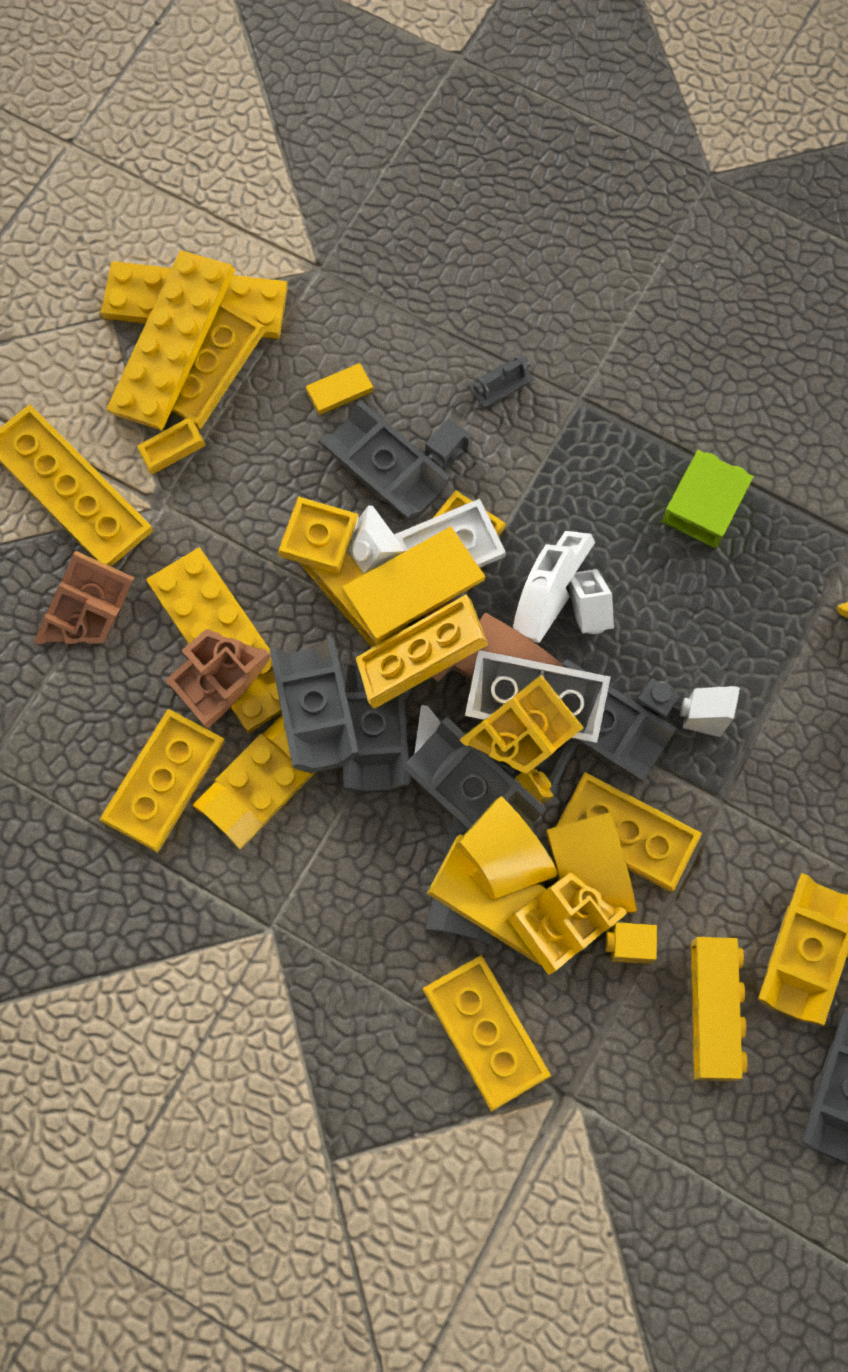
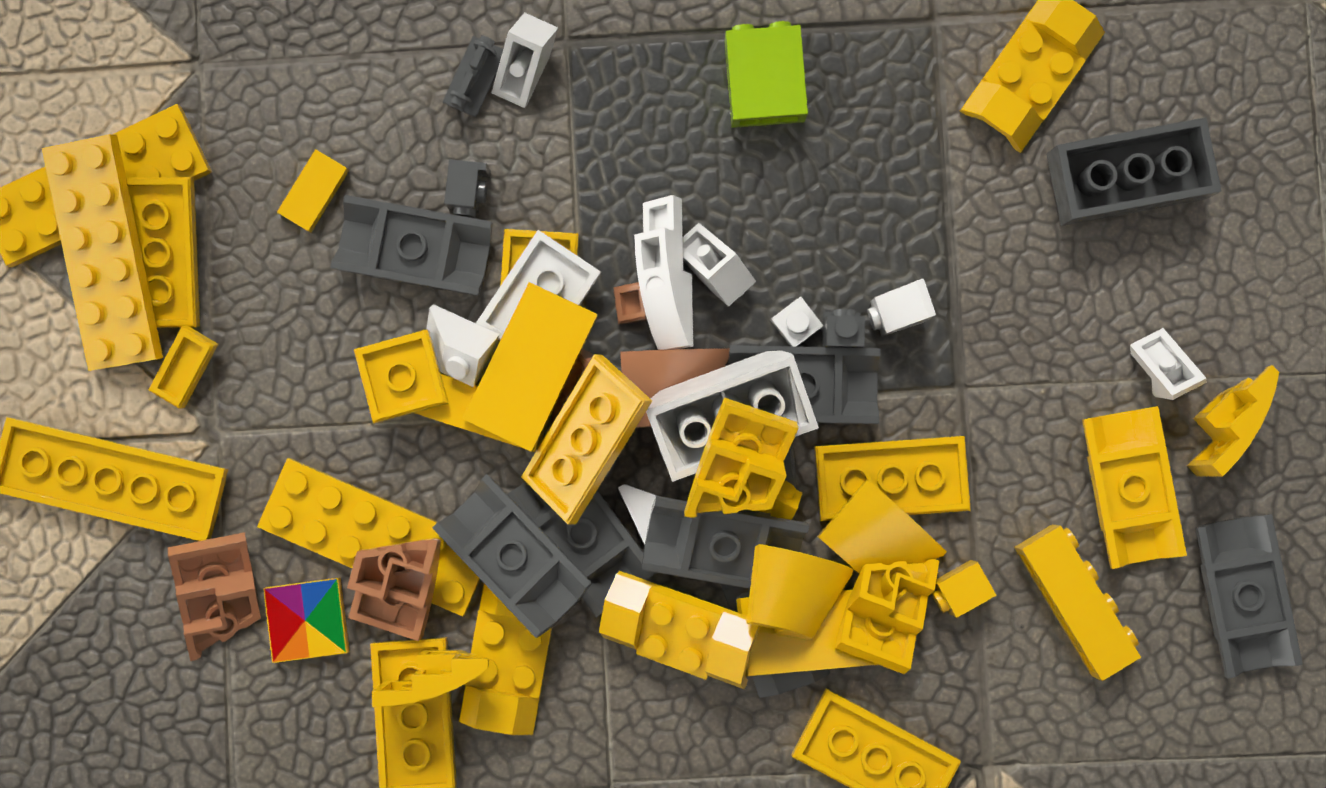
camera: 25 degrees left, 15 degrees up
none -> tile [263,577,350,663]
none -> yellow slope [372,650,489,707]
none -> white slope [491,13,558,108]
none -> yellow piece [599,571,760,689]
none -> nougat slope [613,282,647,324]
none -> white plate [770,296,823,347]

